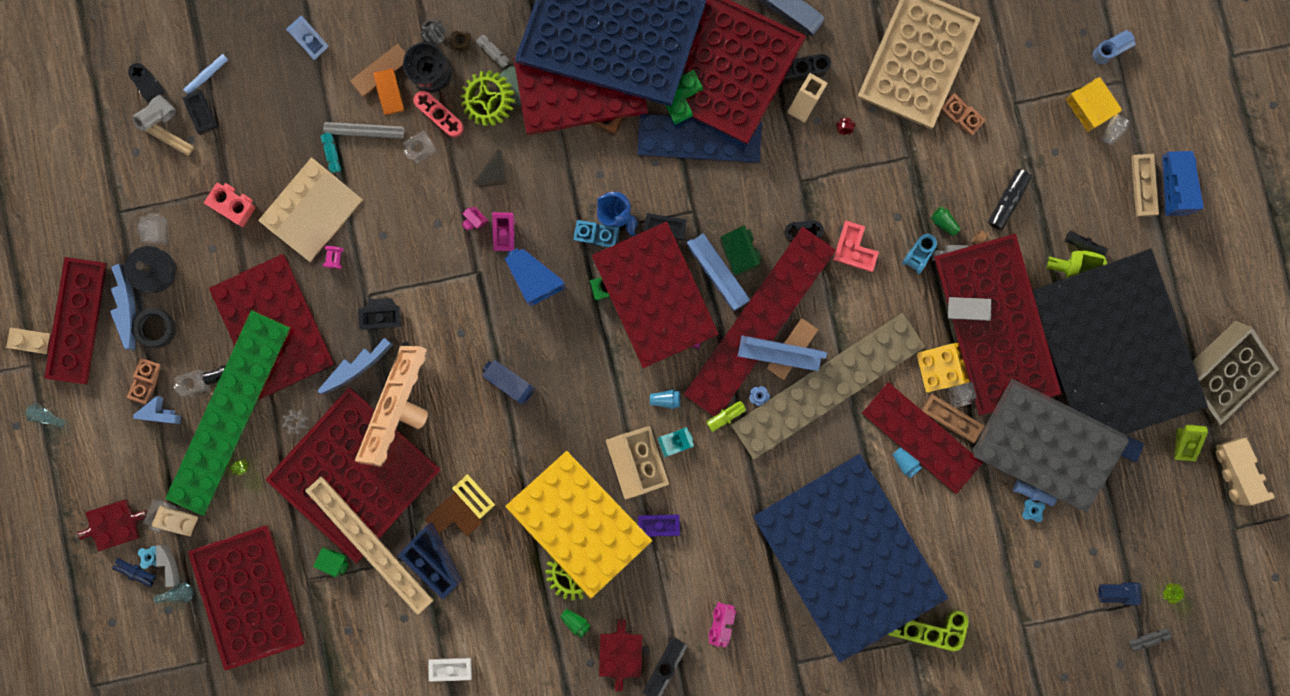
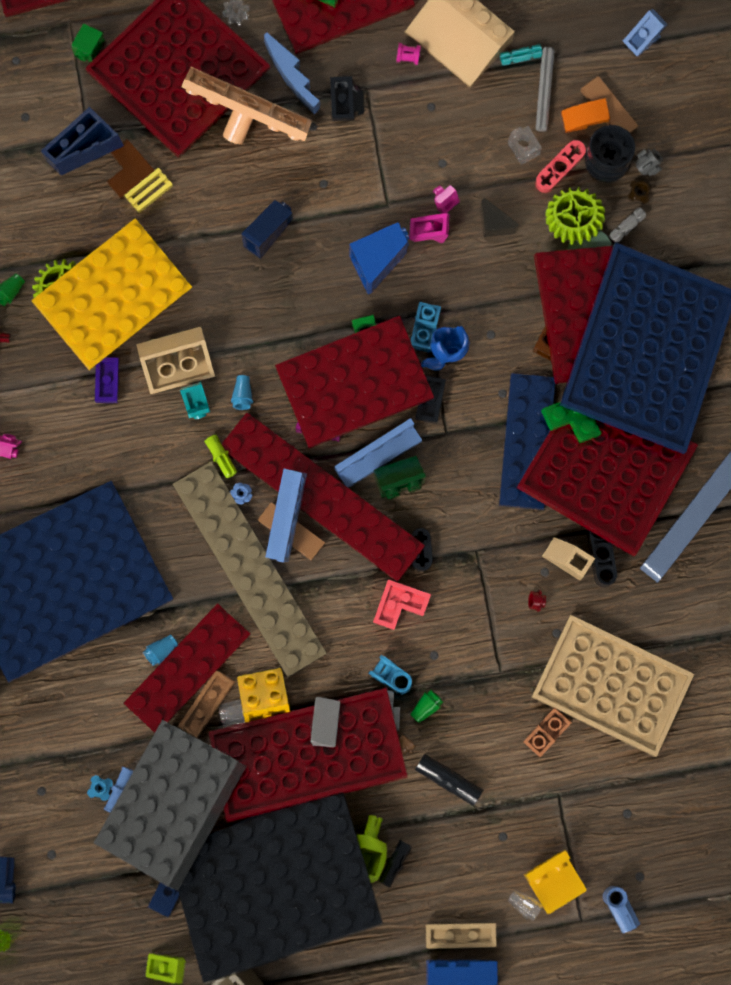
camera: 85 degrees right, 5 degrees down
tan plate [306,477,434,615] -> none

